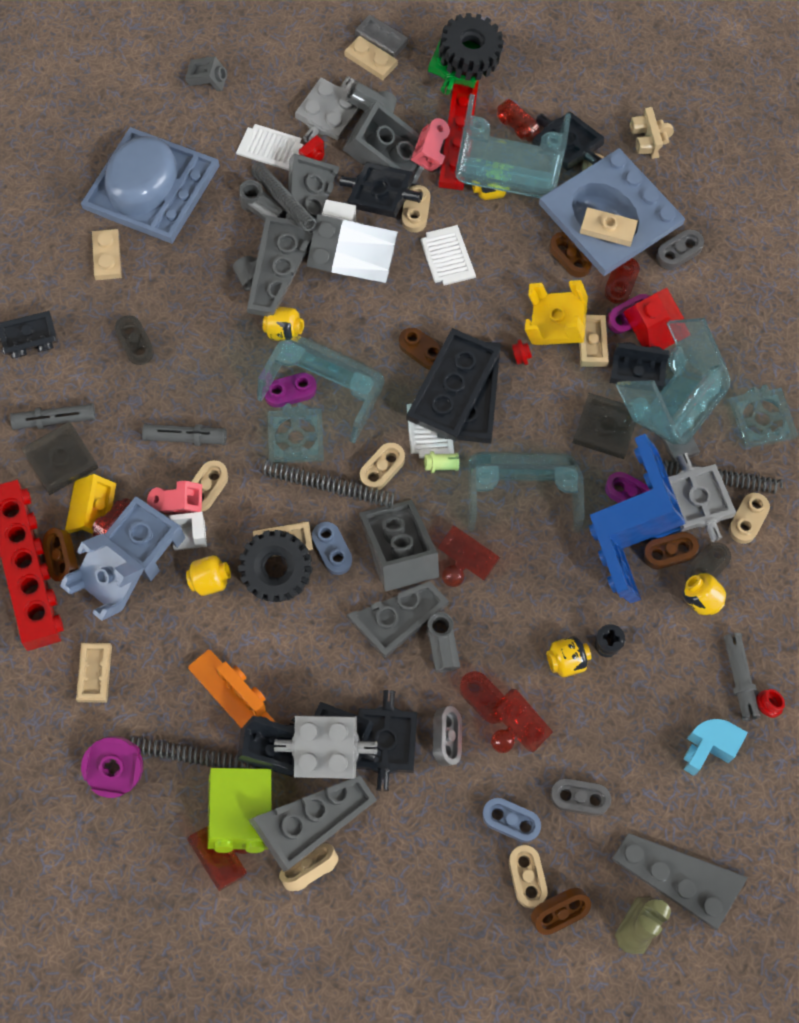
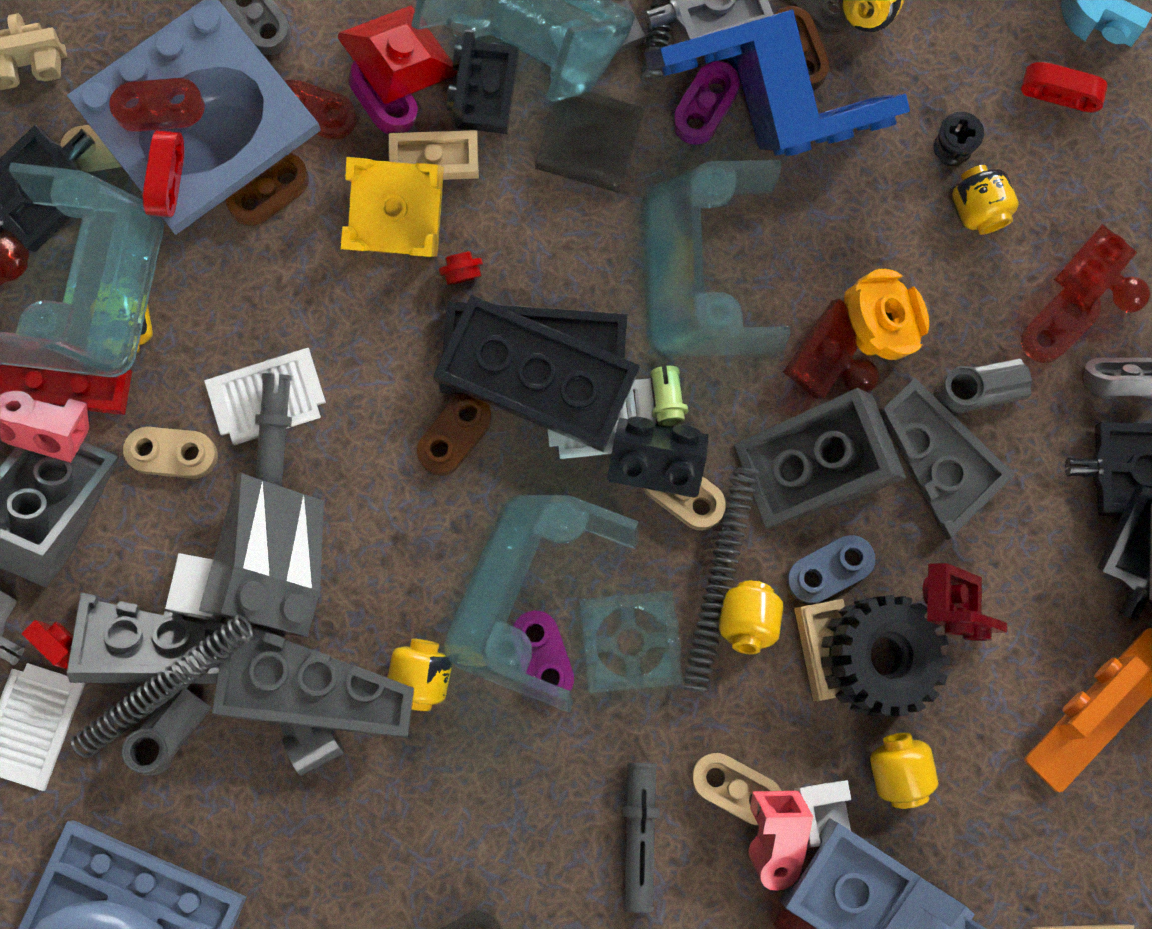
camera: 90 degrees left, 10 degrees up
black plate [339,162,423,218] -> none
tan plate [580,207,638,247] -> none
none -> clear red plate [109,78,205,132]
none -> red beam [143,130,184,218]
none -> dark grey pin [255,373,292,487]
none -> black bracket [607,416,709,498]
none -> yellow head [719,580,783,655]
none -> light orange plate [844,269,929,360]
none -> dark red bracket [922,563,1007,641]
none -> red beam [1021,62,1108,113]

